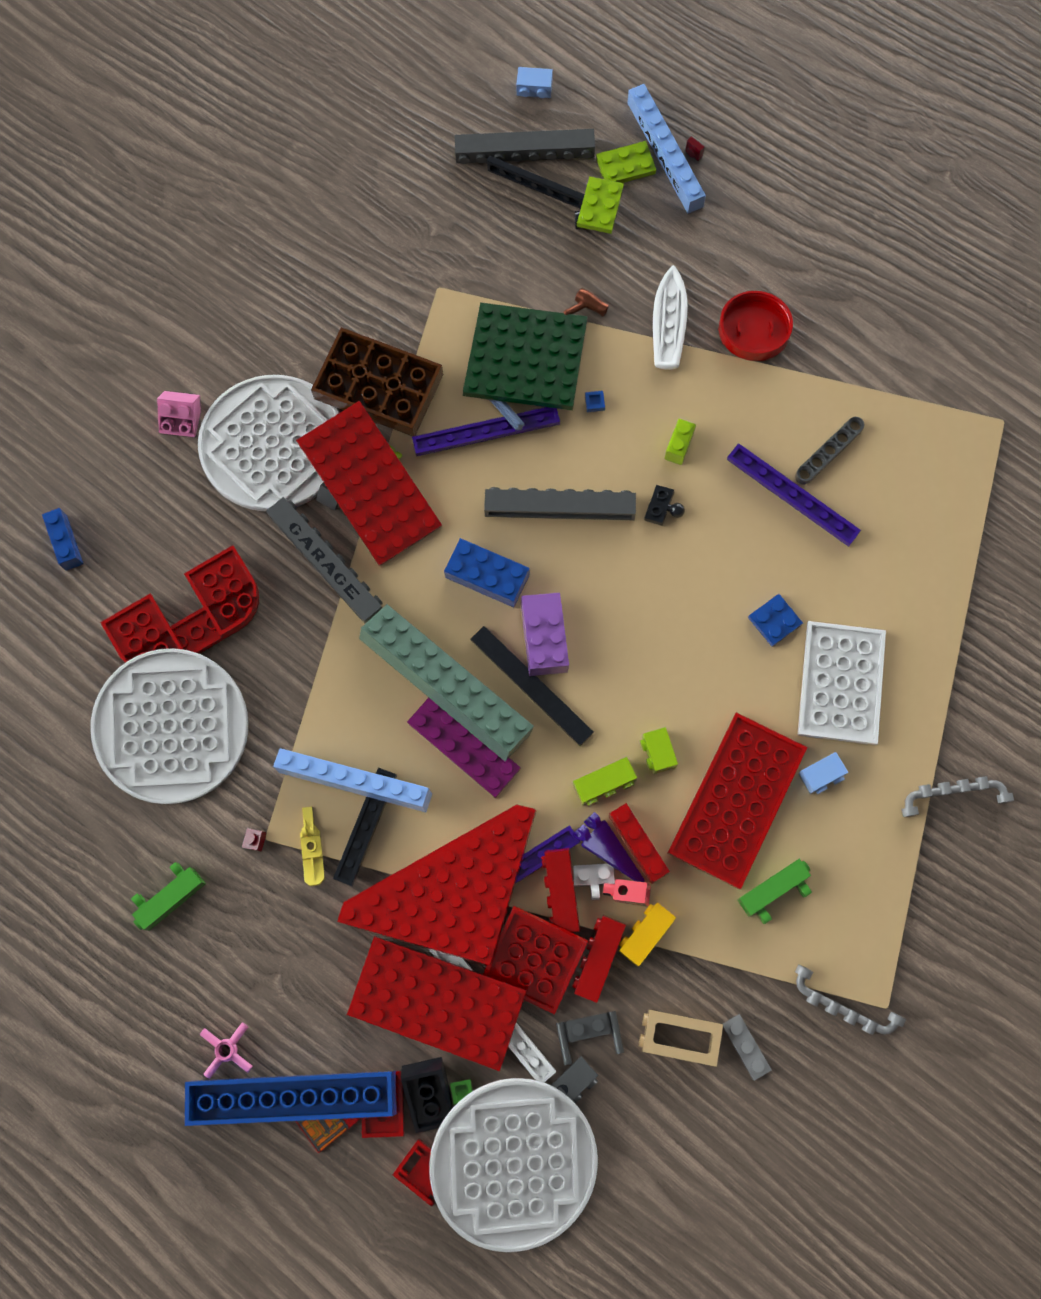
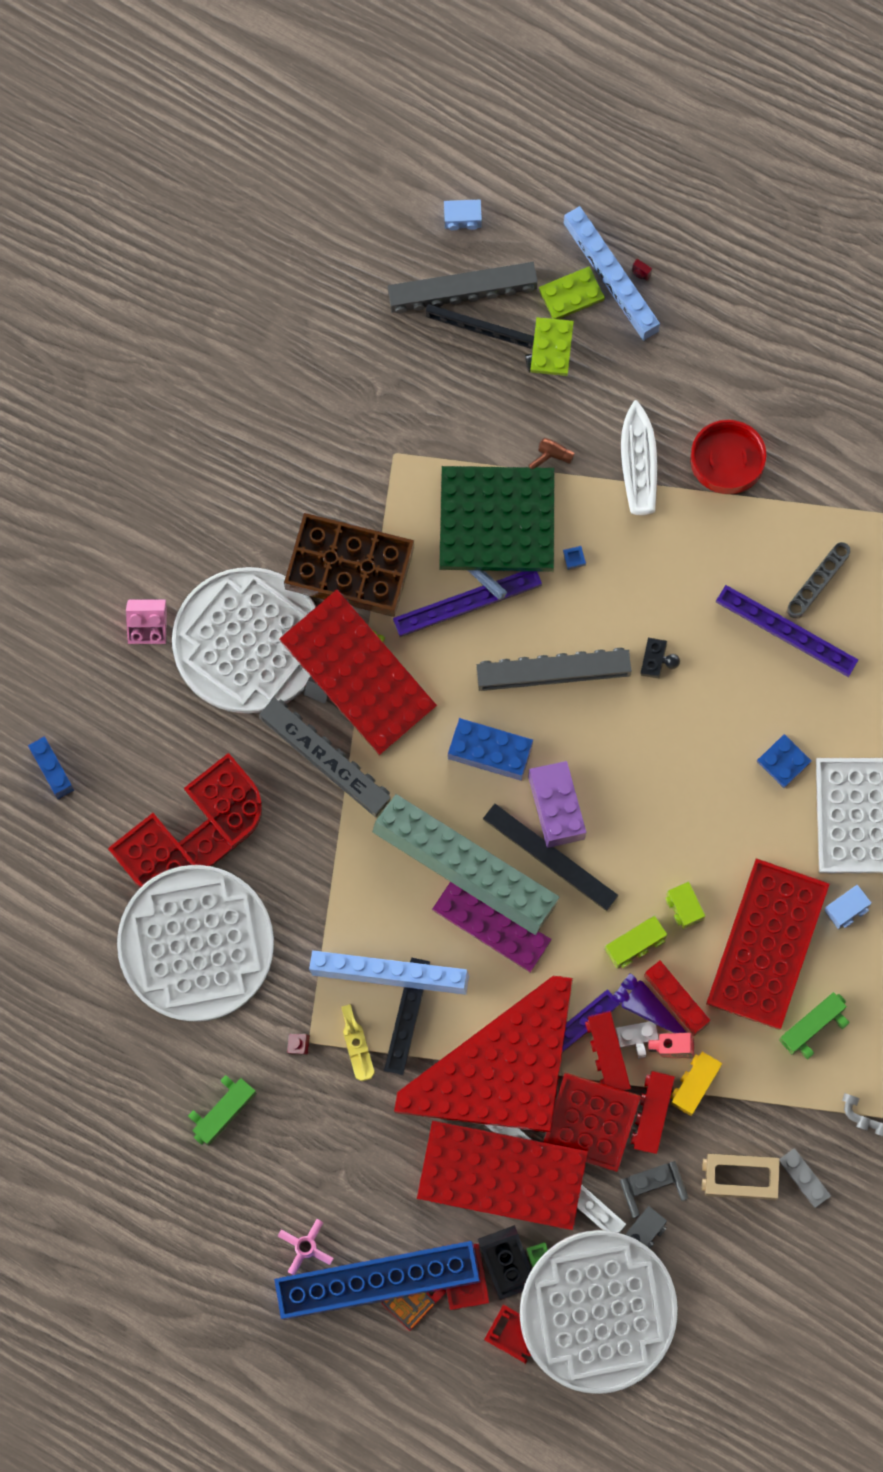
camera: 10 degrees left, 0 degrees up
lime brick [664,419,696,465] -> none

